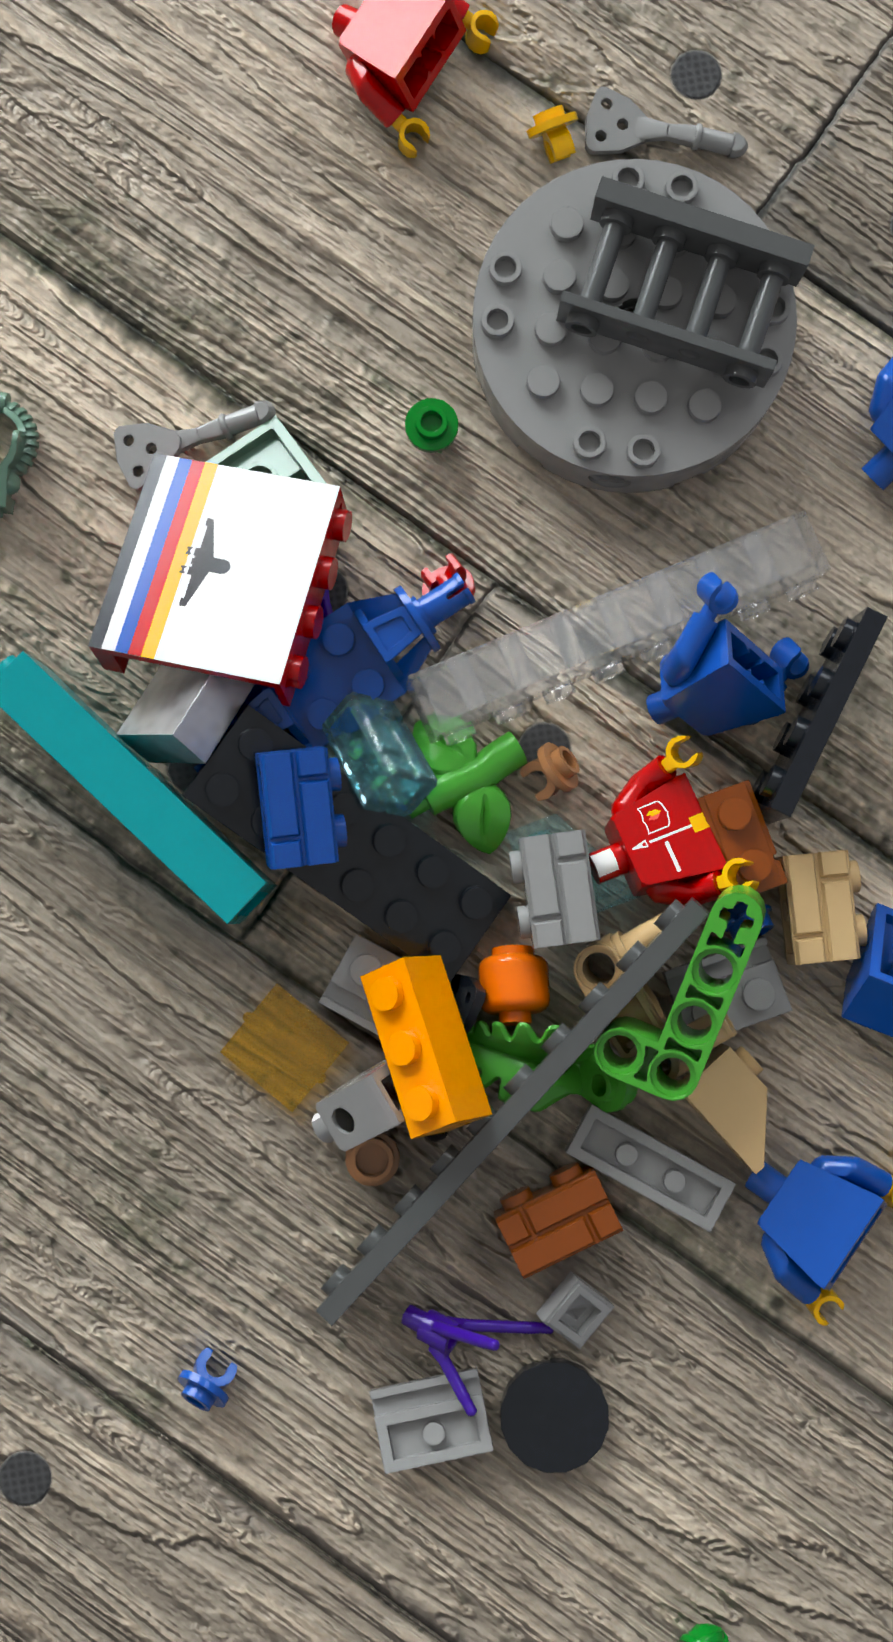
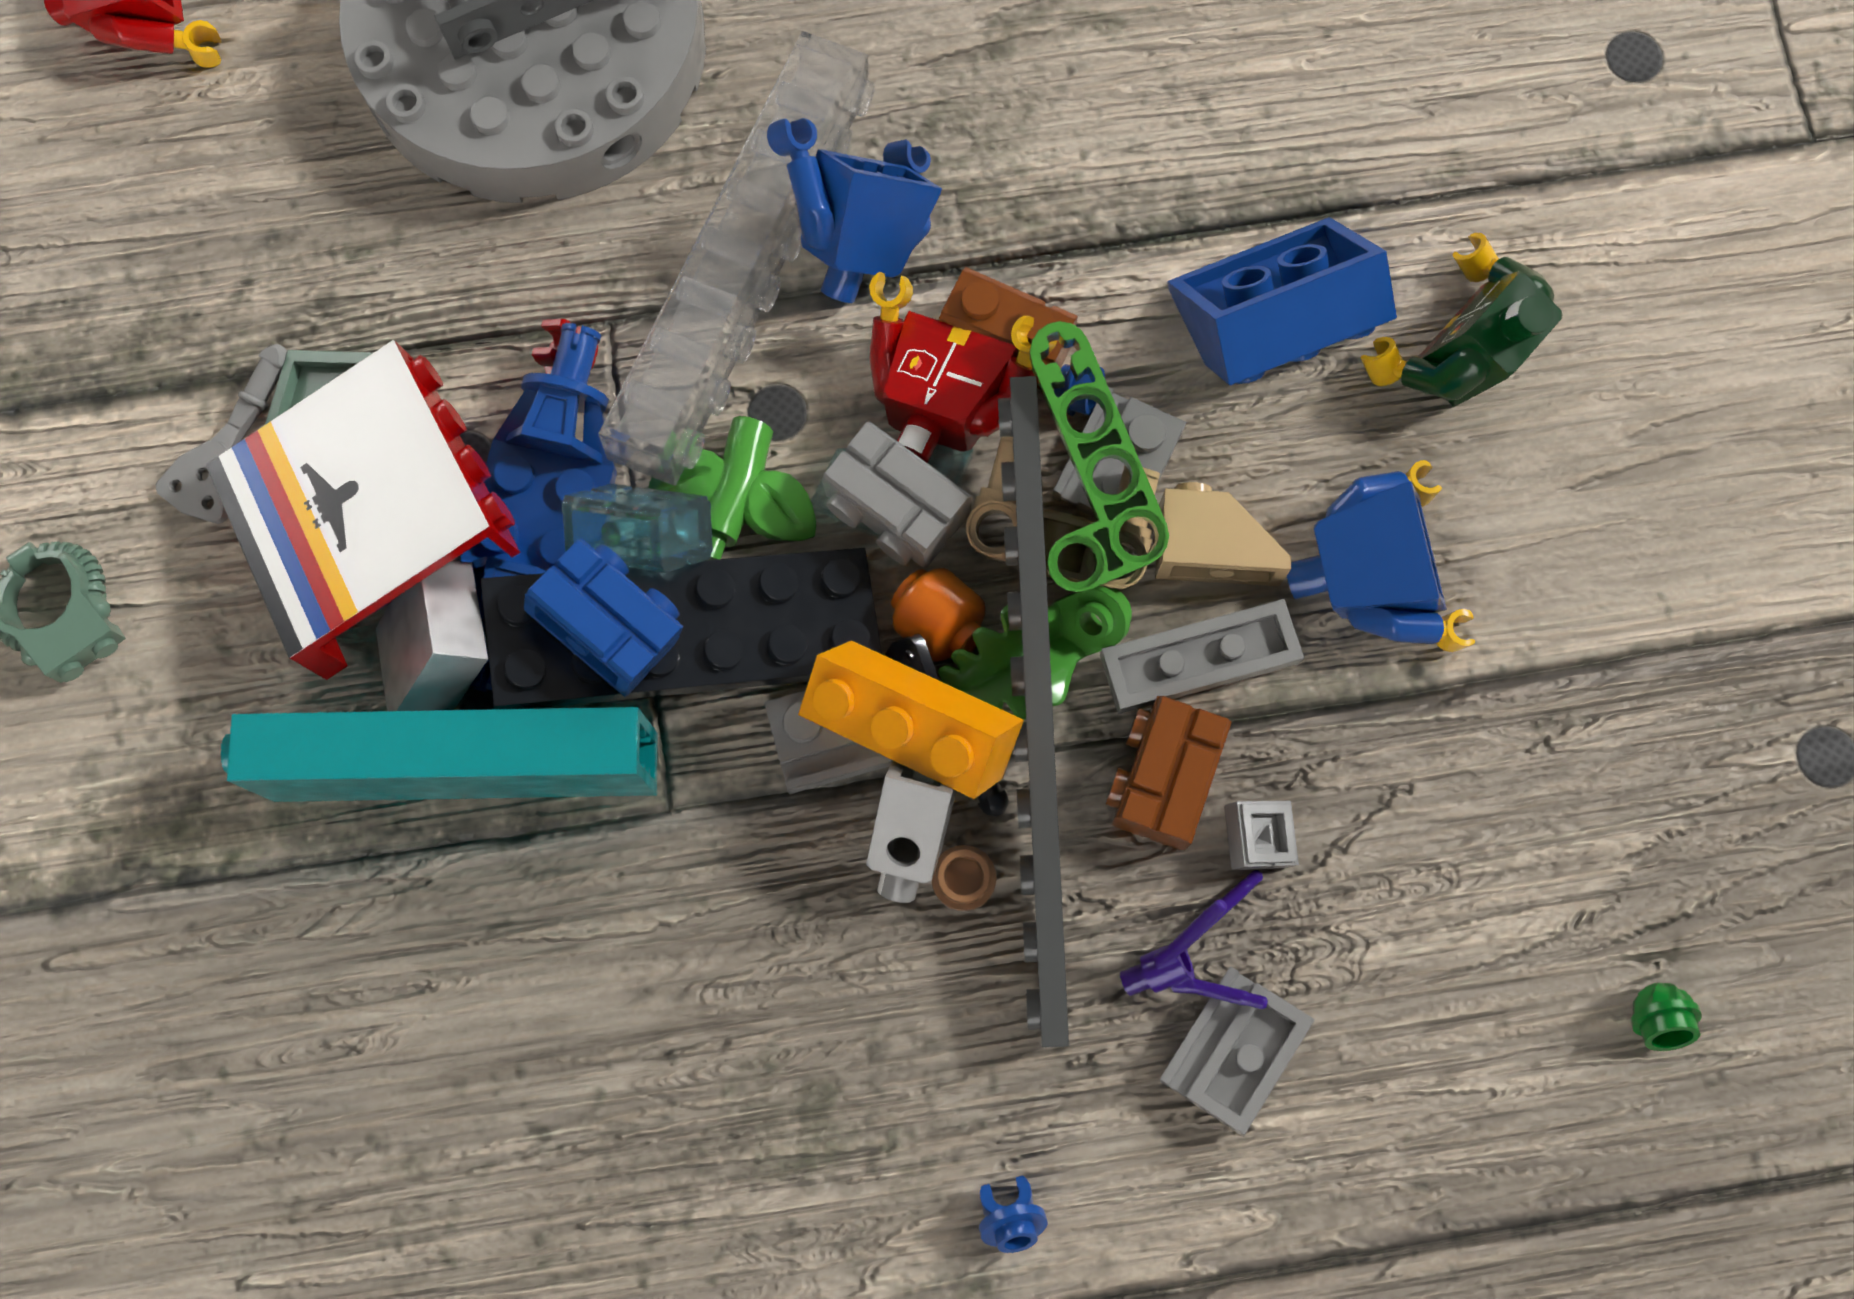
camera: 40 degrees left, 10 degrees down
clear yellow piece [220,983,349,1112] -> none
green plate [405,398,458,453] -> none
black tile [500,1358,609,1473] -> none
medium nougat plate [520,742,580,801] -> none
black plate [752,607,888,824] -> none
tan brick [774,850,868,965] -> none

